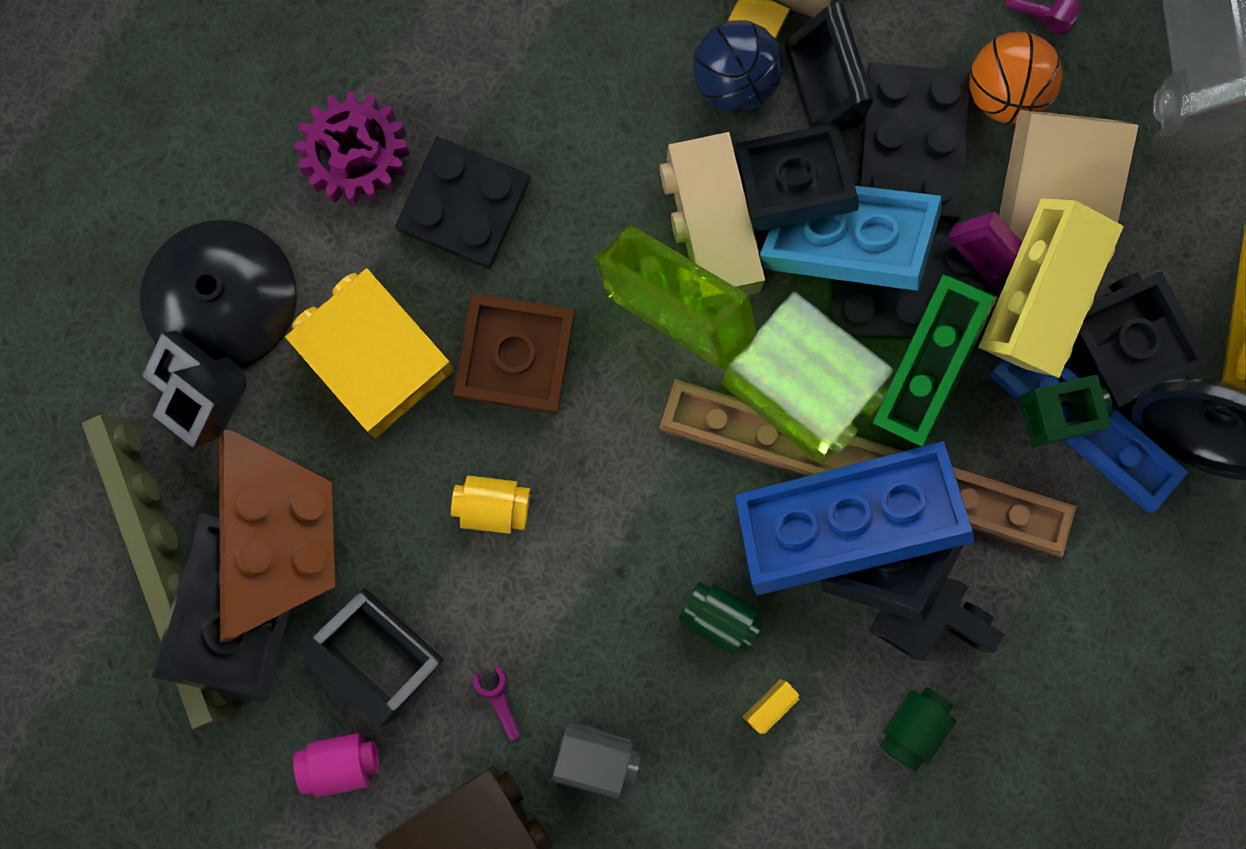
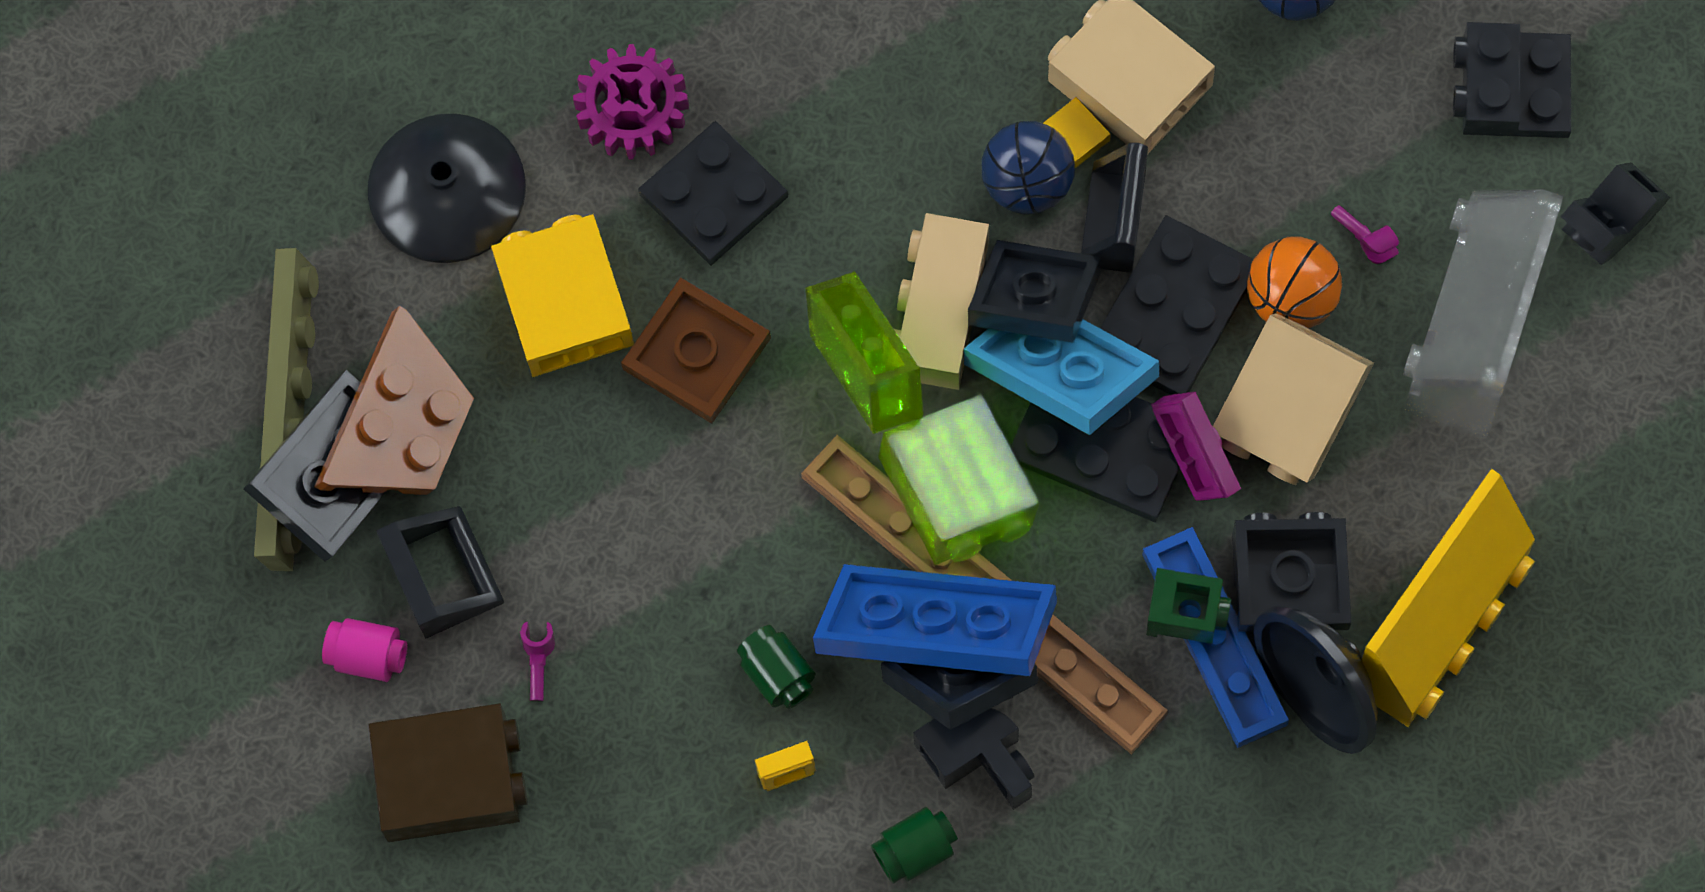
camera: 35 degrees right, 10 degrees down
black brick [143,330,247,447] -> none
yellow brick [451,475,530,534] -> none
dark grey brick [552,721,641,799] -> none
green brick [873,274,999,447] -> none
light yellow brick [978,198,1124,378] -> none

